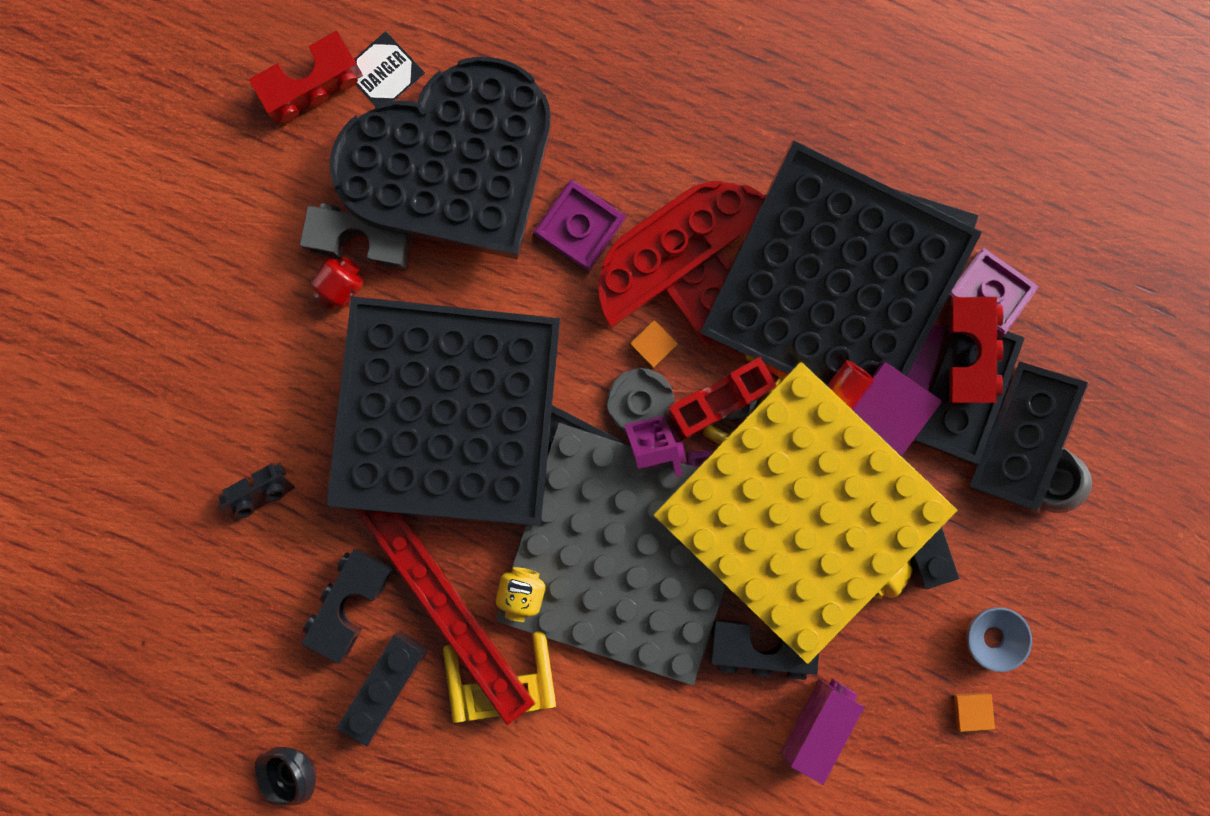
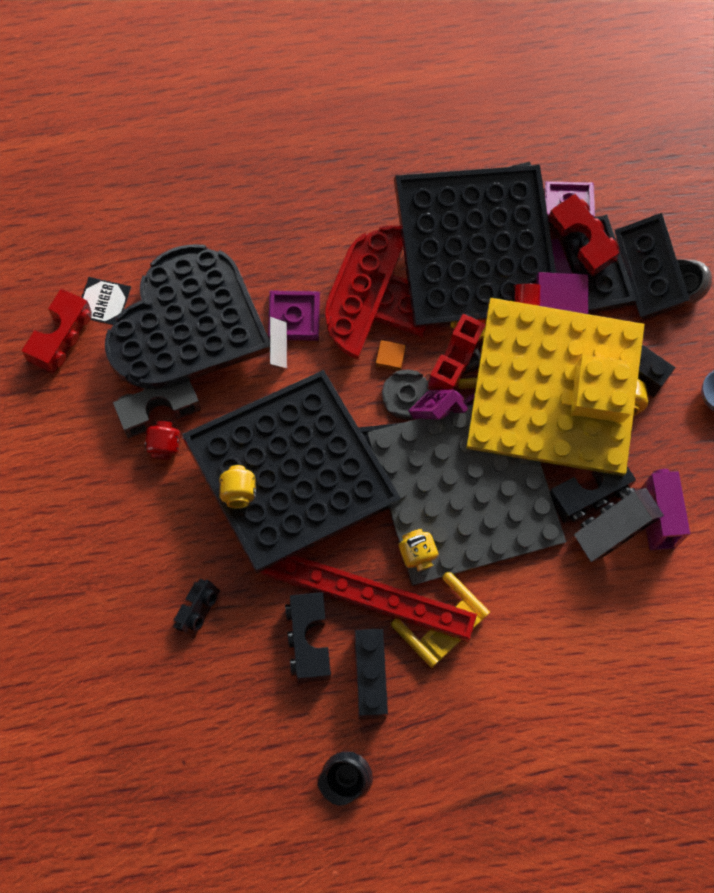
camera: 35 degrees left, 15 degrees down
none -> yellow head [219,465,256,508]
none -> white sticker [270,317,287,368]
none -> yellow brick [570,355,636,423]
none -> black brick [574,488,664,562]

